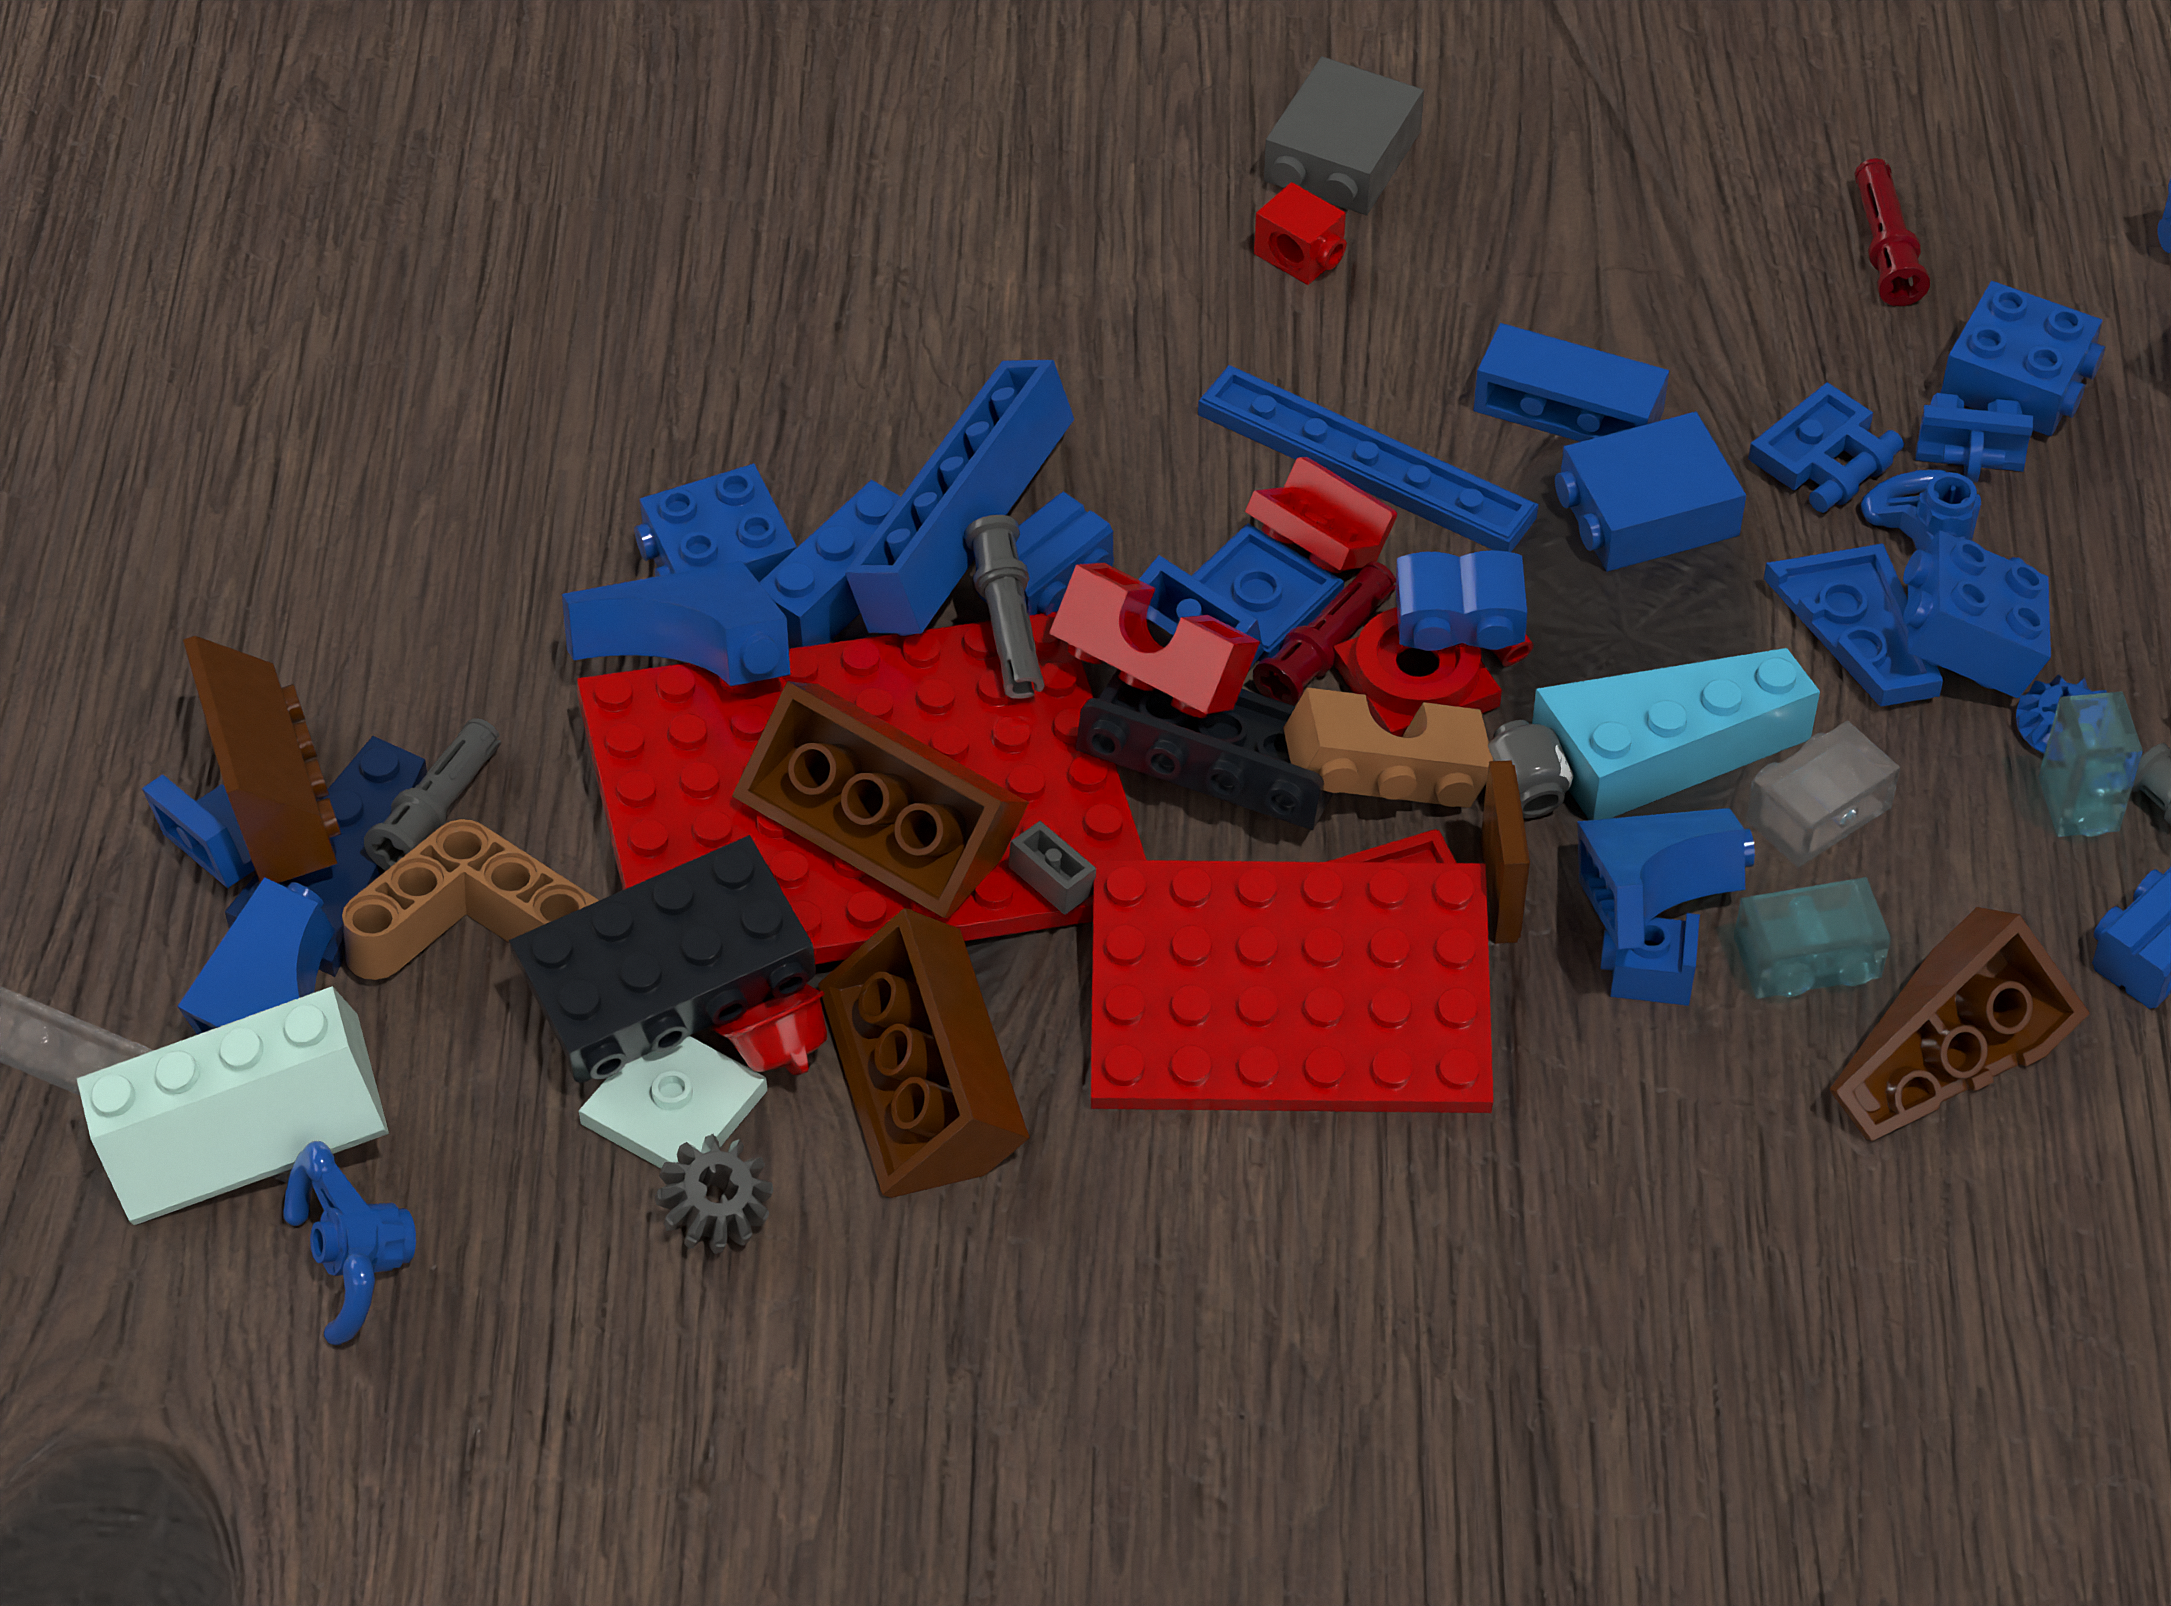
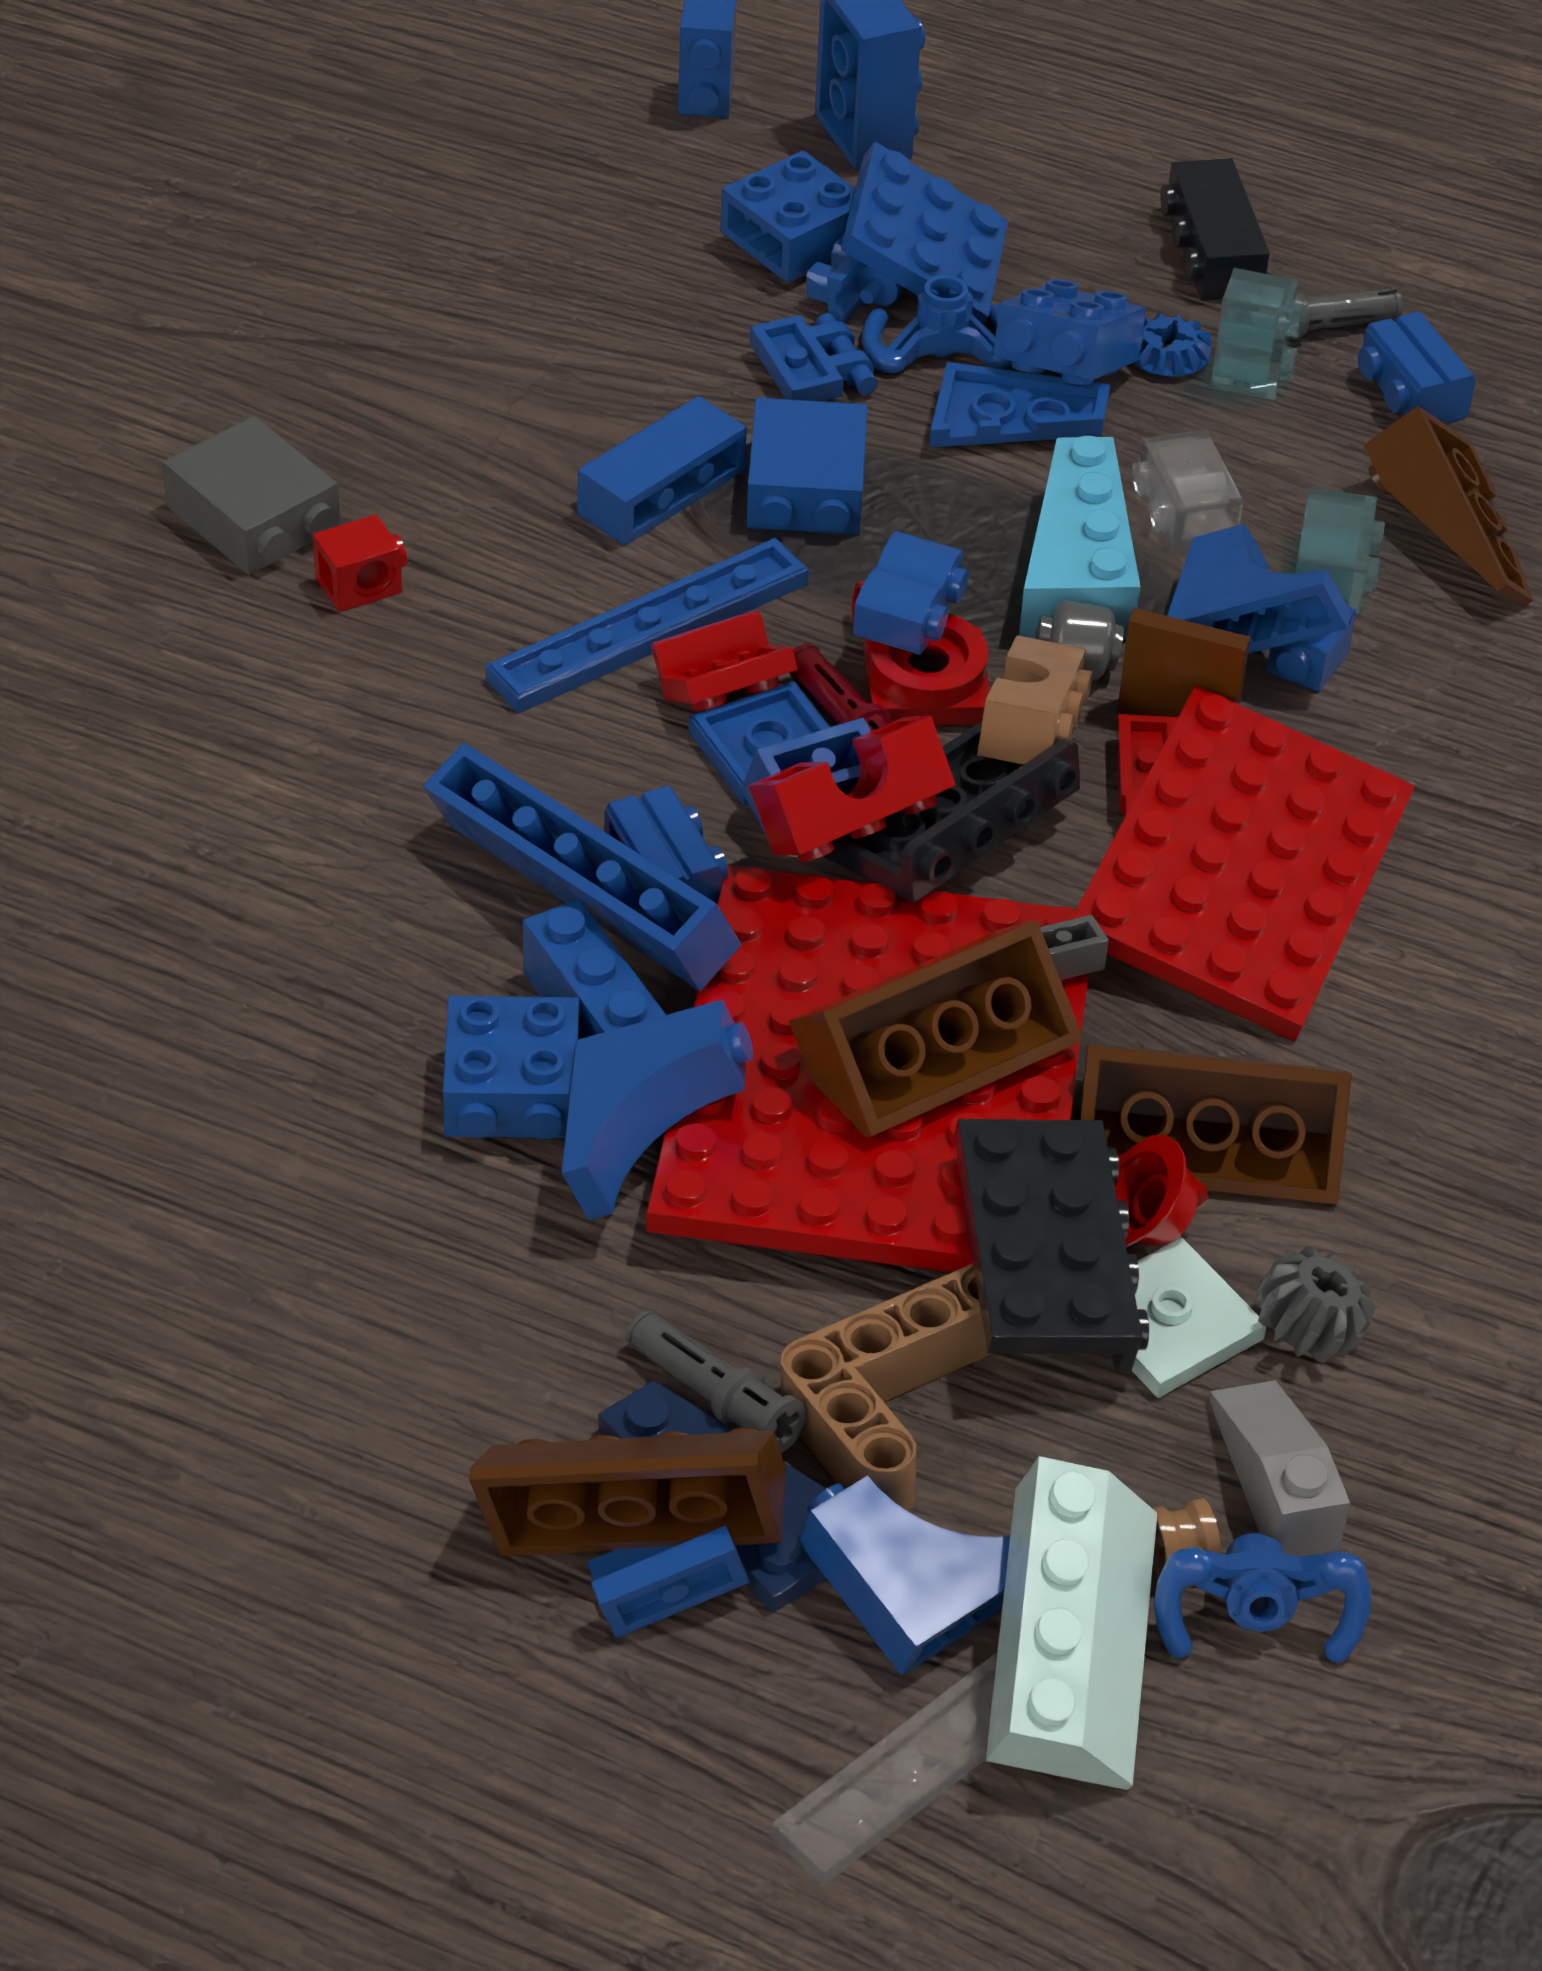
camera: 70 degrees left, 5 degrees down
dark grey pin [964,515,1045,698] -> none
dark red pin [1854,158,1930,306] -> none
none -> blue plate [840,141,1008,324]
none -> medium nougat wheel [1151,1497,1221,1577]
none -> light grey slope [1209,1380,1350,1556]

